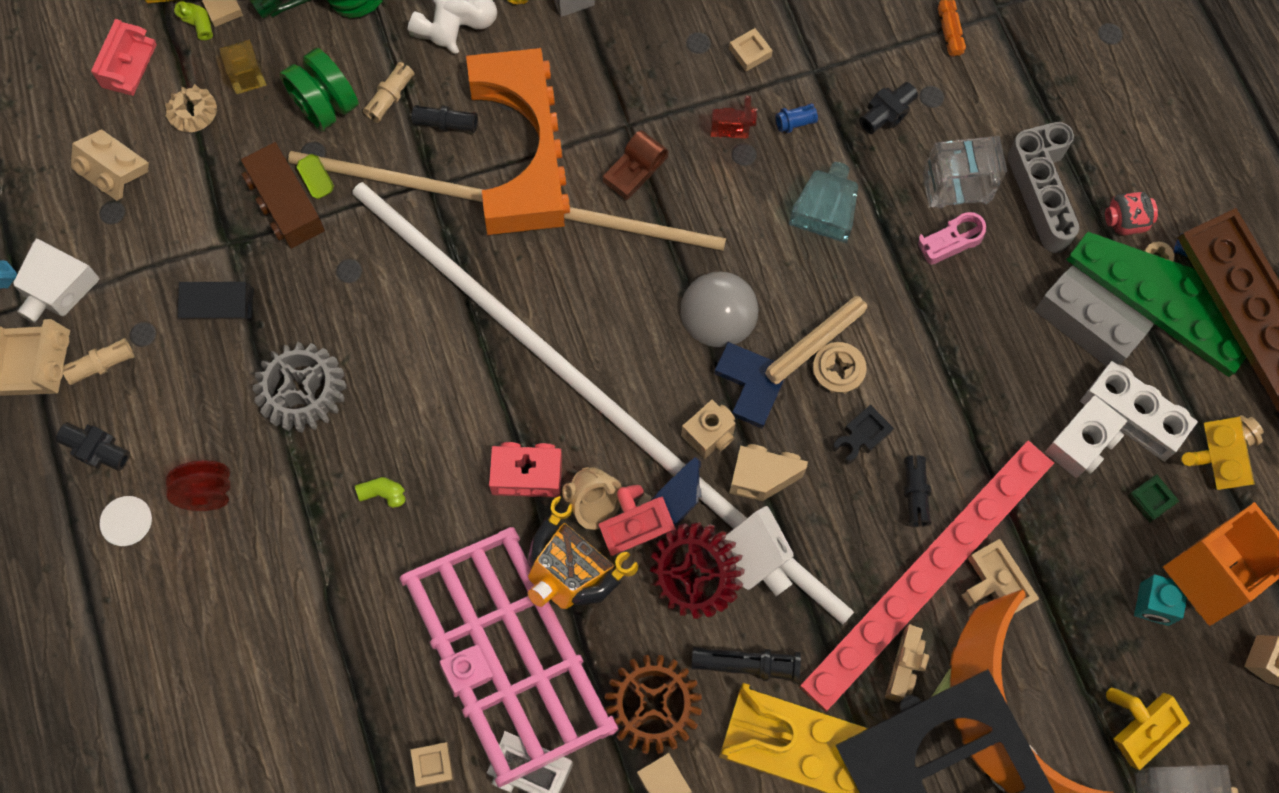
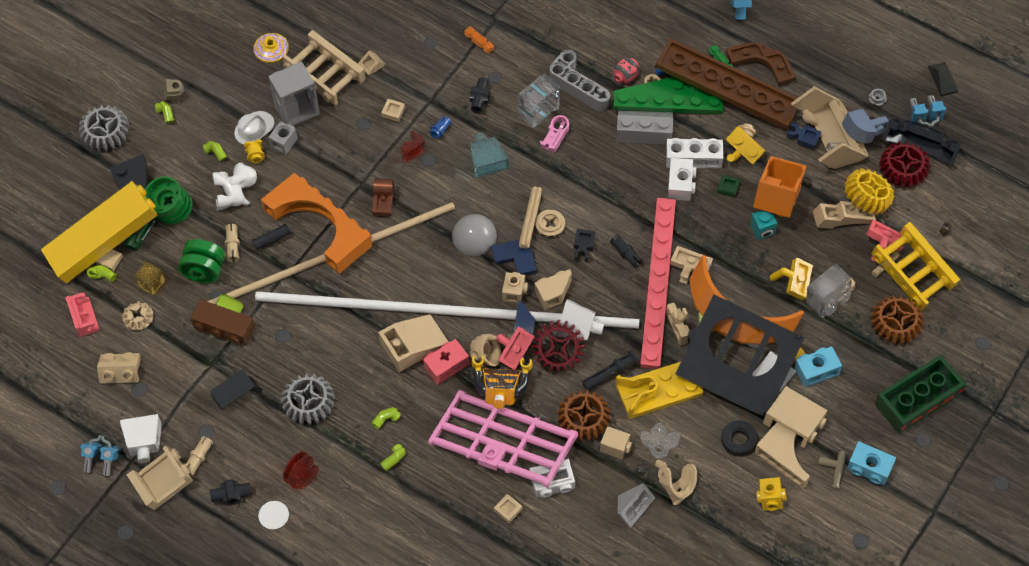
camera: 35 degrees left, 10 degrees down
none -> tan slope [378,314,448,372]
none -> lime arm [381,444,405,471]

